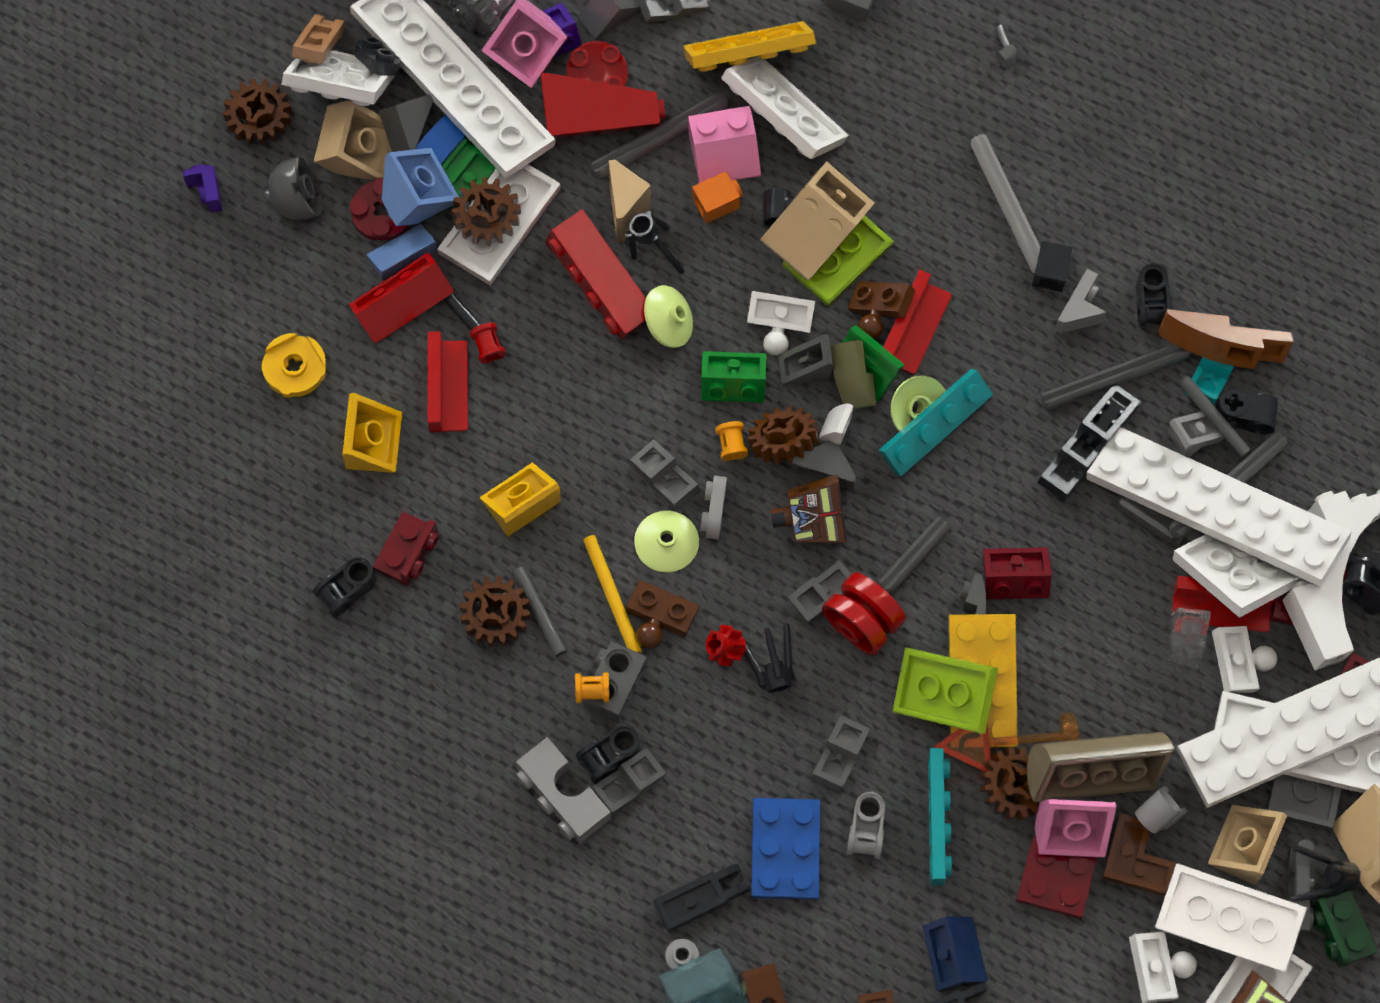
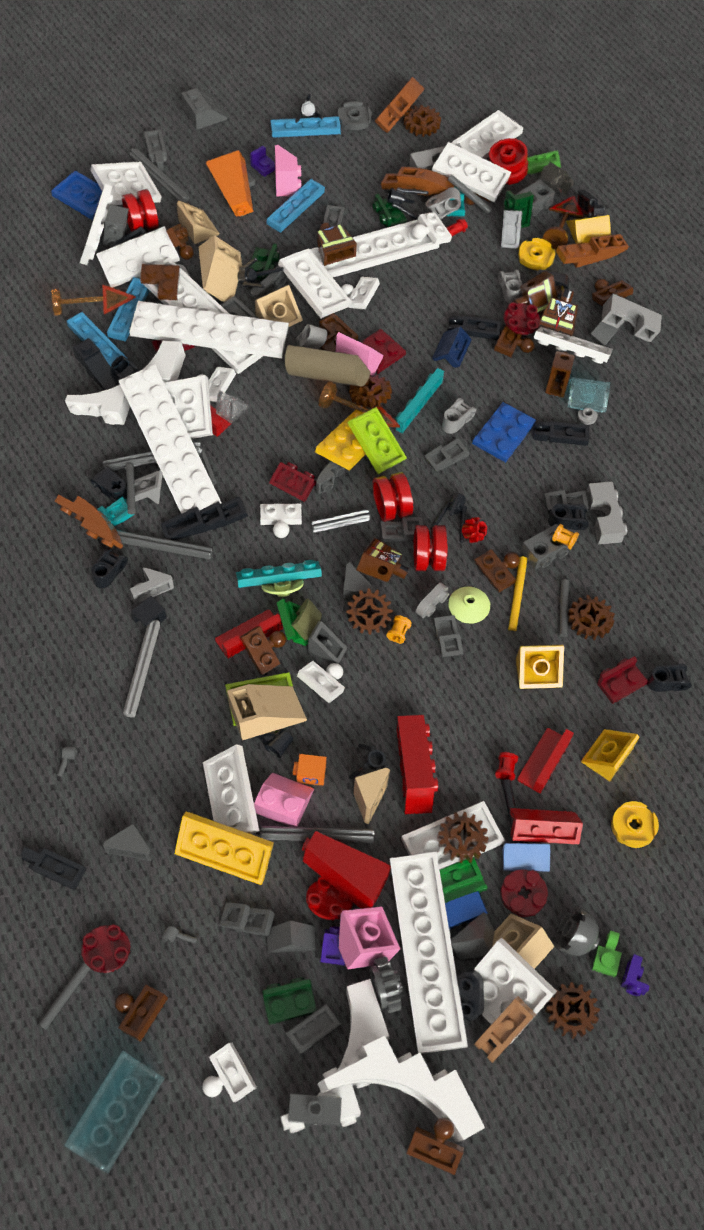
camera: 150 degrees left, 10 degrees down
medium blue slope [382,148,459,226] -> none
yellowish green dish [644,285,693,348] -> none
green bracket [701,351,766,403] -> none
white slope [815,403,853,446] -> none
none -> white plate [260,504,302,538]
none -> red wheel [413,525,448,571]
none -> bright green plate [592,930,622,977]

